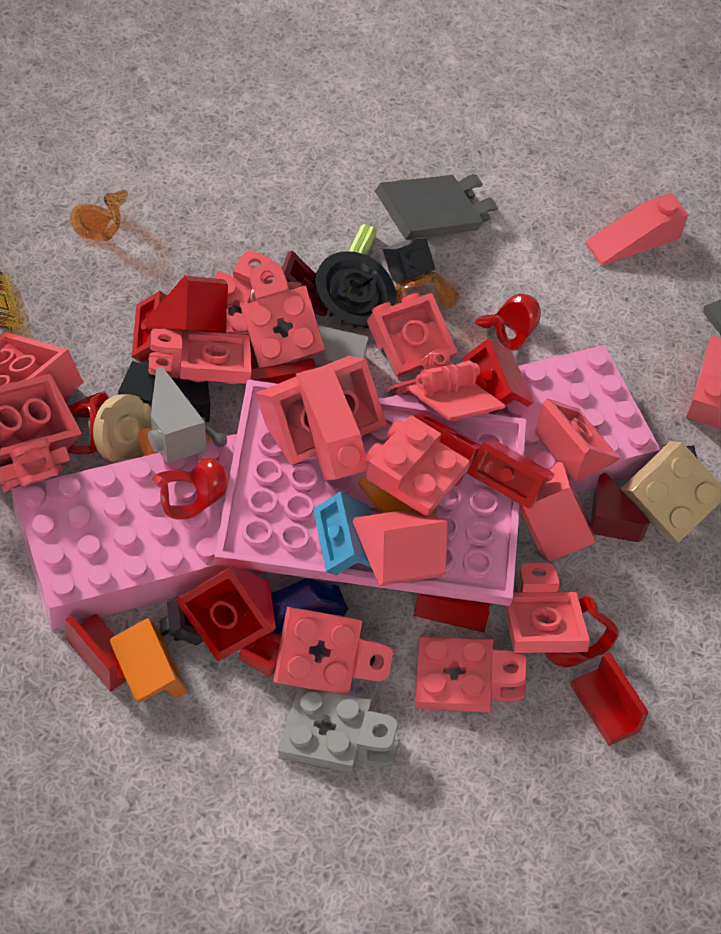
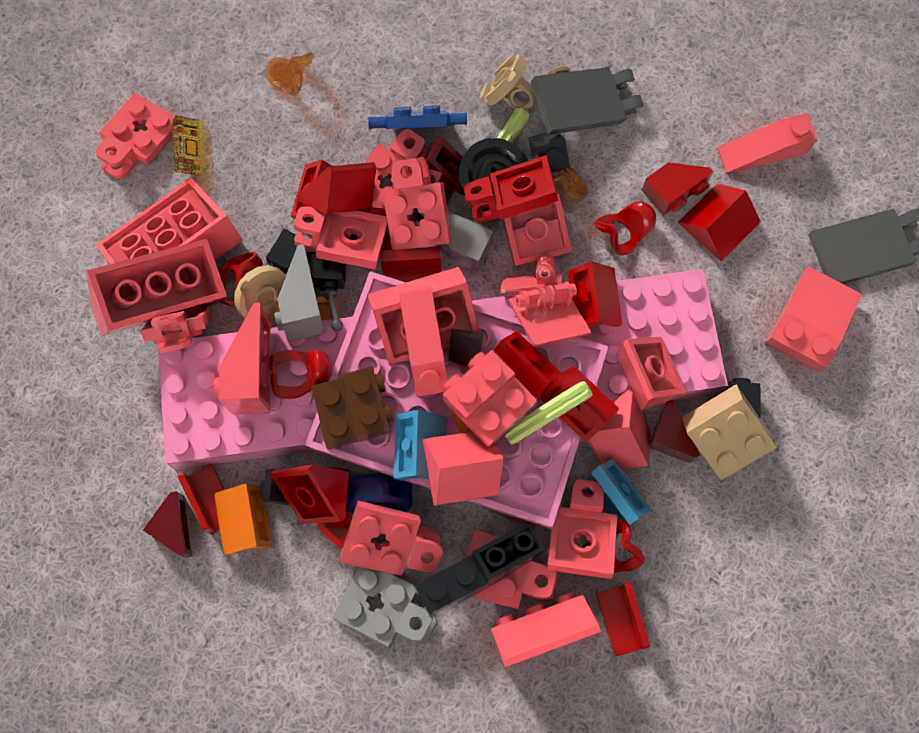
camera: 20 degrees right, 20 degrees up
none -> dark red slope [143,491,192,558]
none -> coral slope [214,303,271,414]
none -> reddish brown plate [311,366,394,450]
none -> blue plate [368,105,467,130]
none -> black slope [414,522,546,617]
none -> black slope [448,329,484,368]
none -> red plate [464,155,559,223]
none -> tan tile [480,54,535,111]
none -> coral slope [490,592,601,667]
none -> yellowish green axle [504,381,592,444]
none -> dark azure panel [586,458,651,525]
none -> red slope [642,162,713,216]
none -> red slope [678,184,761,261]

